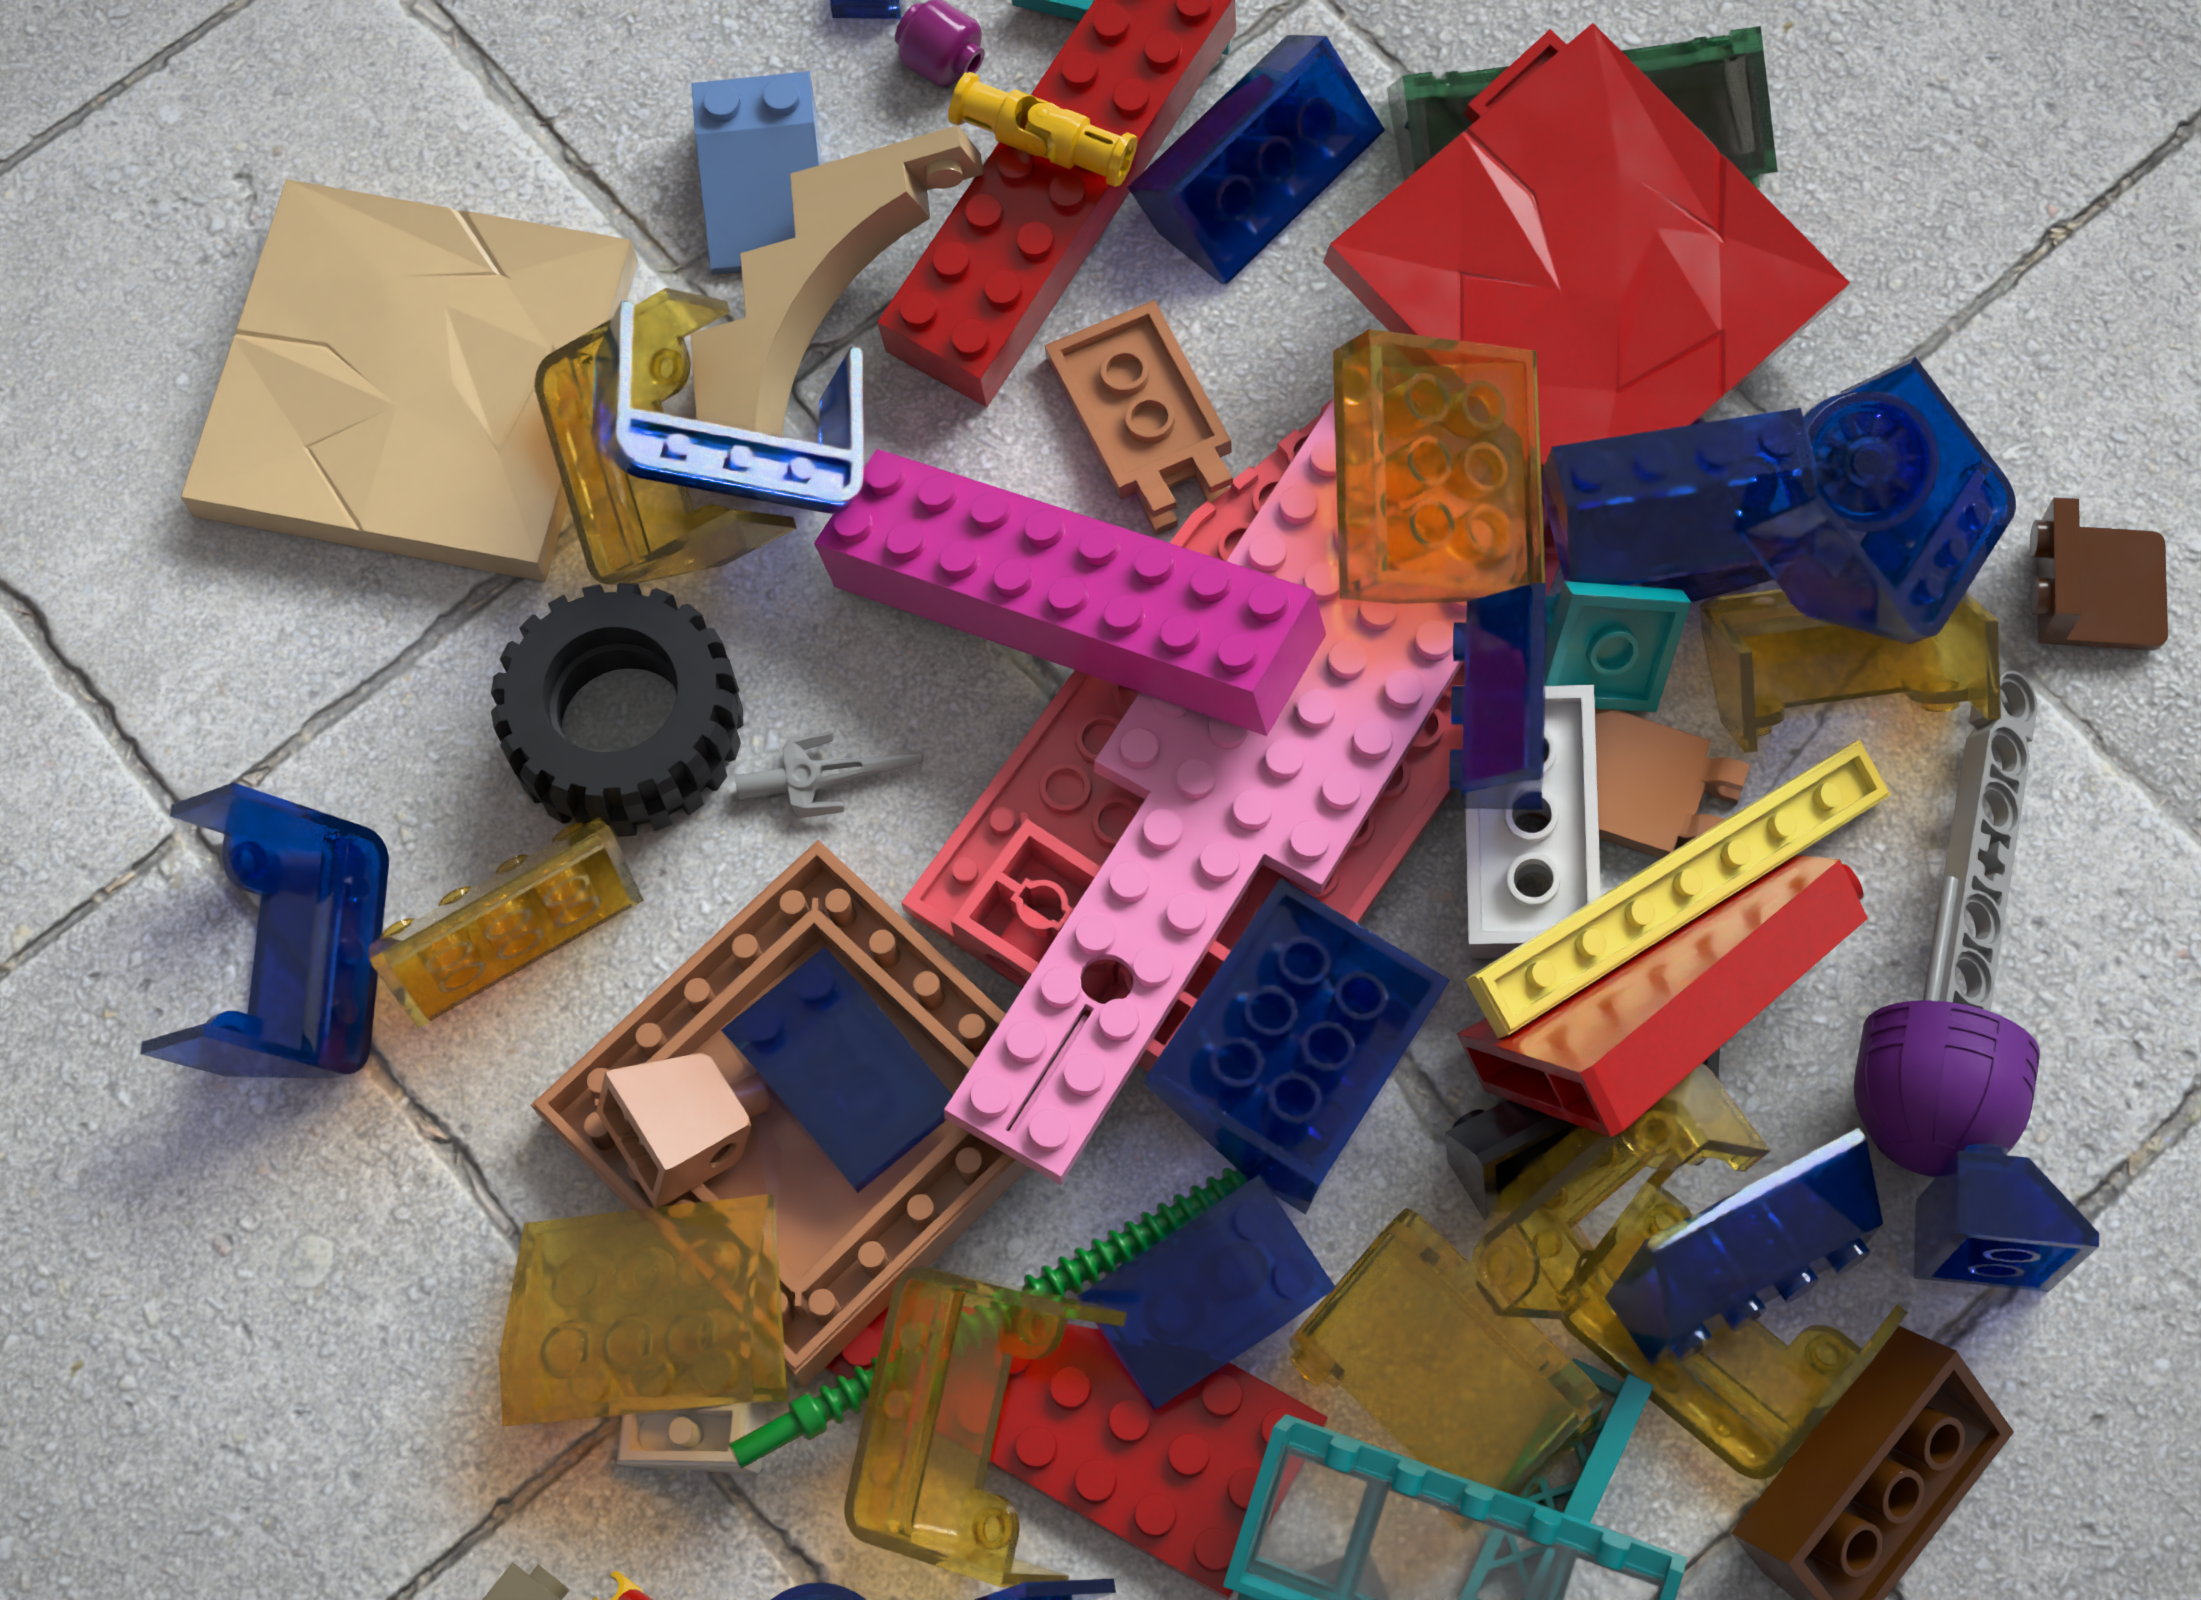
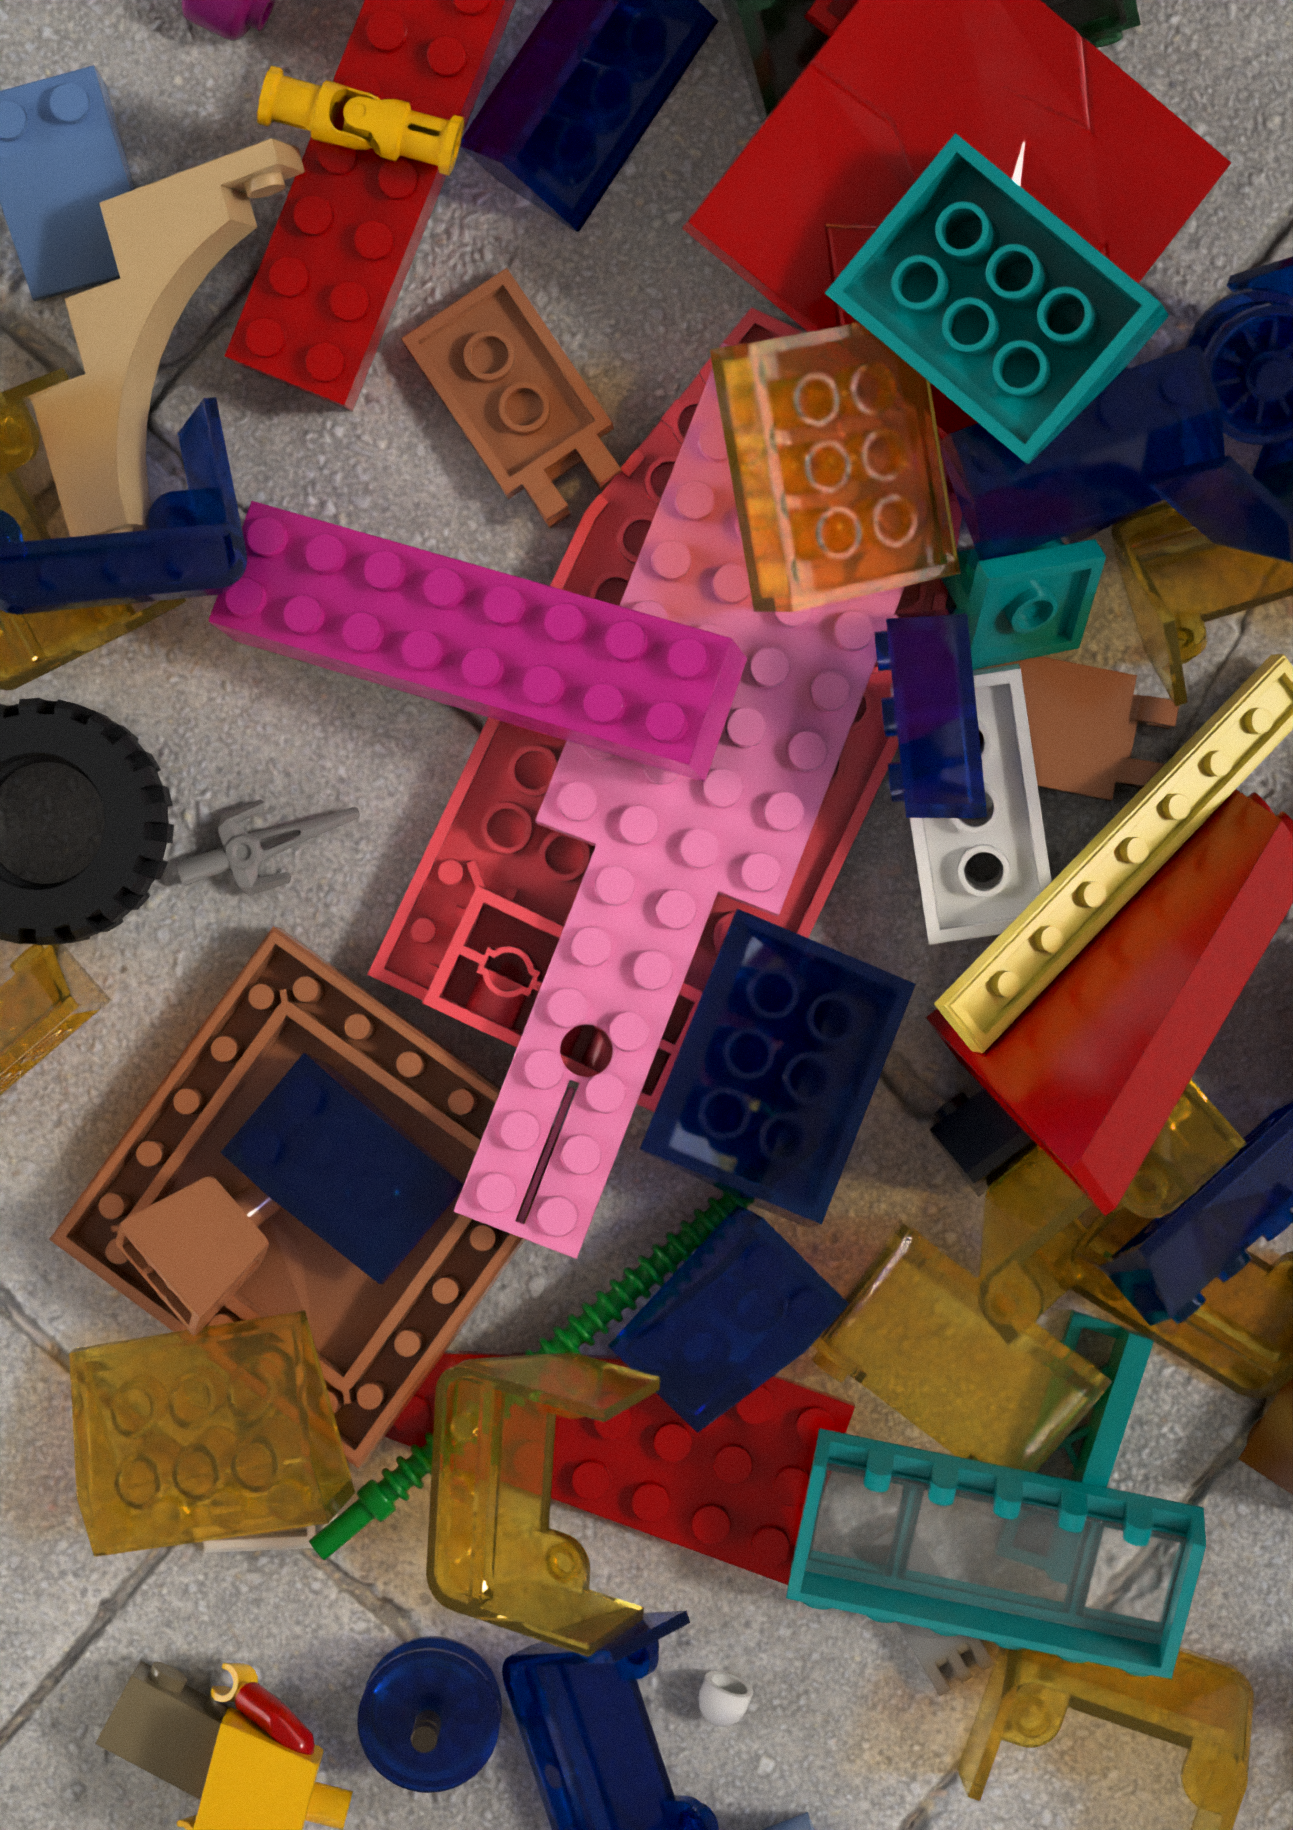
camera: 10 degrees left, 20 degrees up
none -> teal slope [825,133,1169,464]

